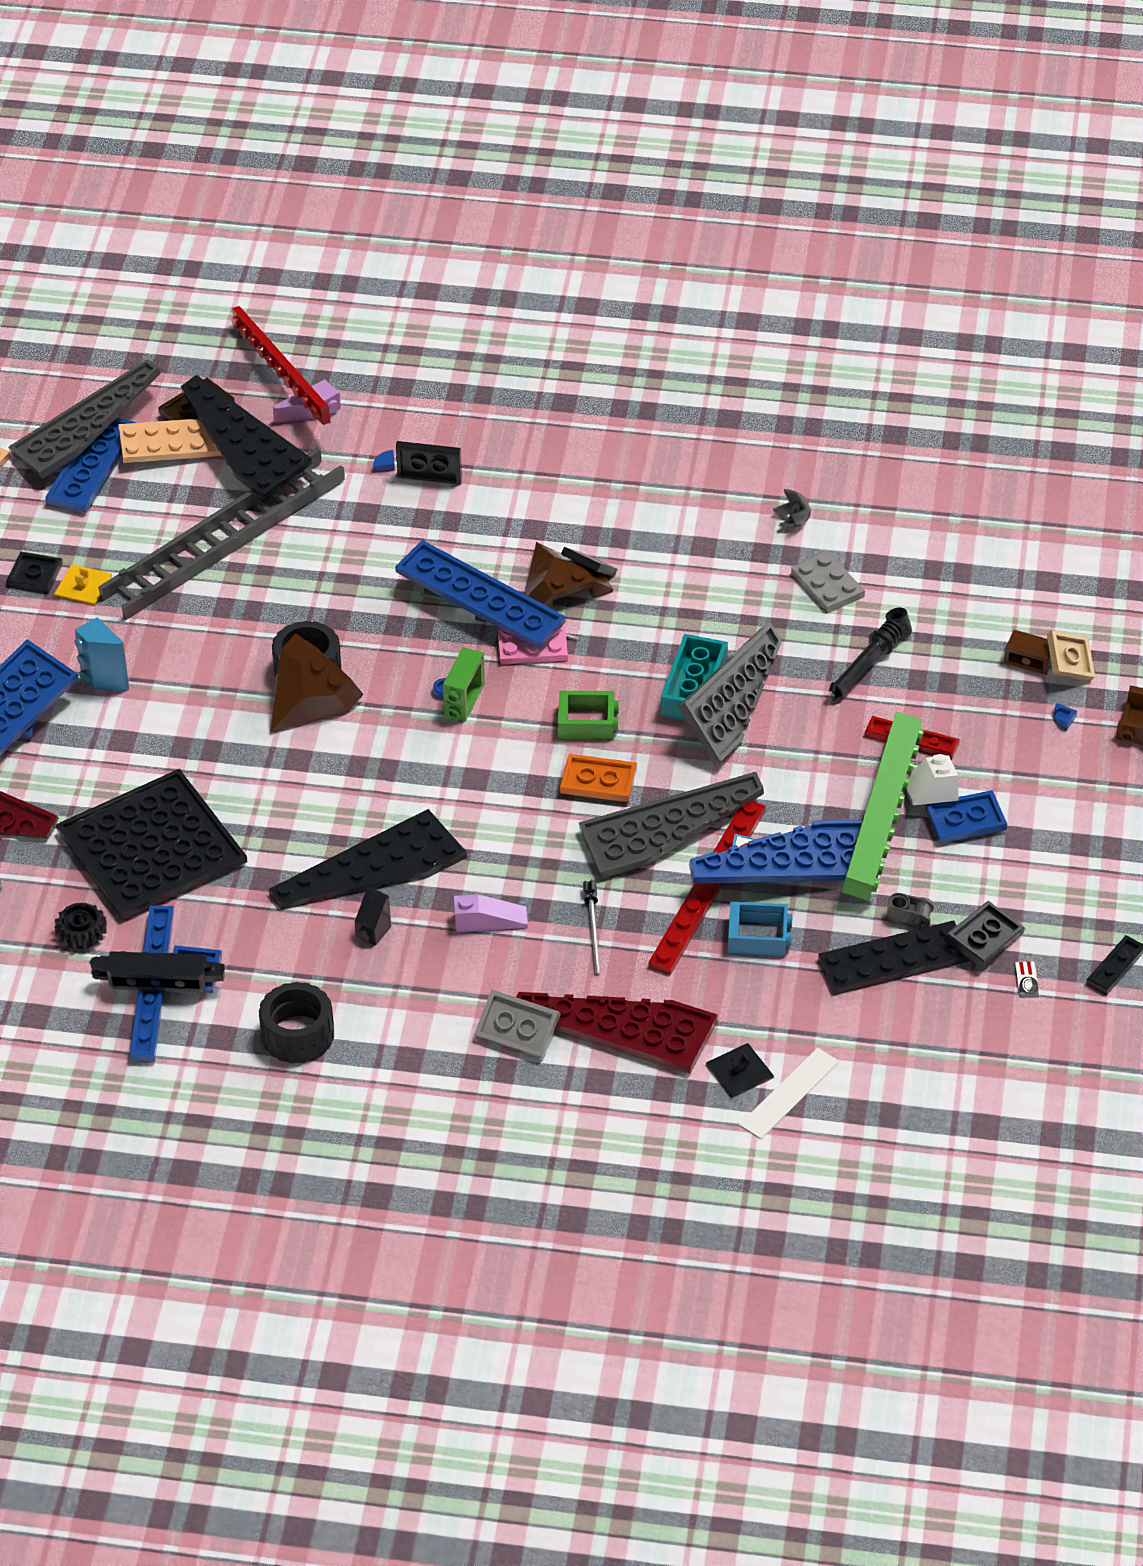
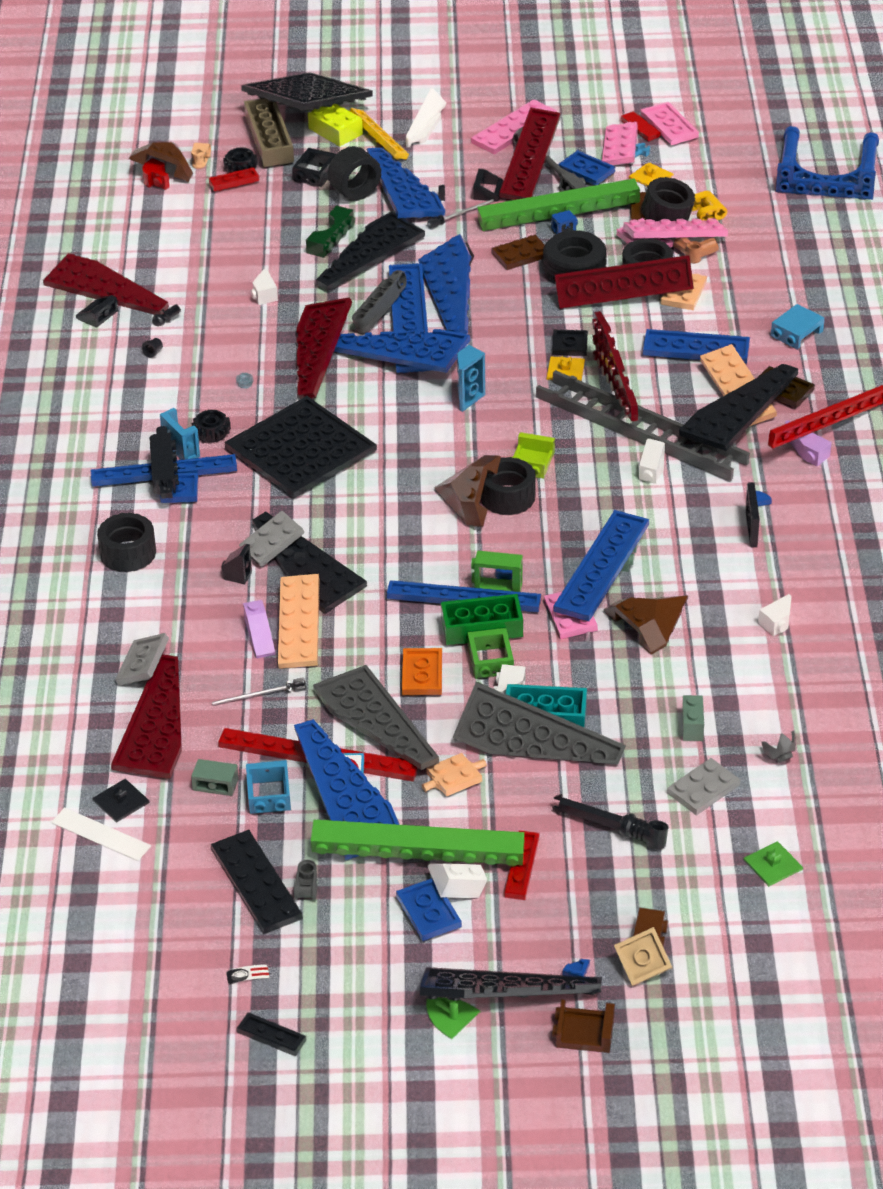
camera: 80 degrees right, 5 degrees down
dark grey wing [8,359,161,479] -> none
black tile [561,547,618,576] -> none
black tile [944,901,1025,968] -> none
none -> dark azure panel [159,408,200,460]
none -> sand green brick [191,759,239,796]
none -> light grey plate [239,511,305,568]
none -> light nougat plate [278,574,320,669]
none -> blue plate [387,580,541,612]
none -> black wing [420,967,602,1001]
none -> light nougat plate [422,753,487,797]
none -> bright green shield [427,997,480,1039]
none -> green brick [441,594,523,645]
none -> white slope [494,664,526,694]
none -> lime panel [512,432,555,479]
none -> dark red wing [592,311,638,422]
none -> white slope [639,438,665,484]
none -> sand green brick [682,695,704,741]
none -> bright green piece [744,841,803,887]
none -> white slope [758,594,792,637]
none -> dark azure panel [771,304,825,349]

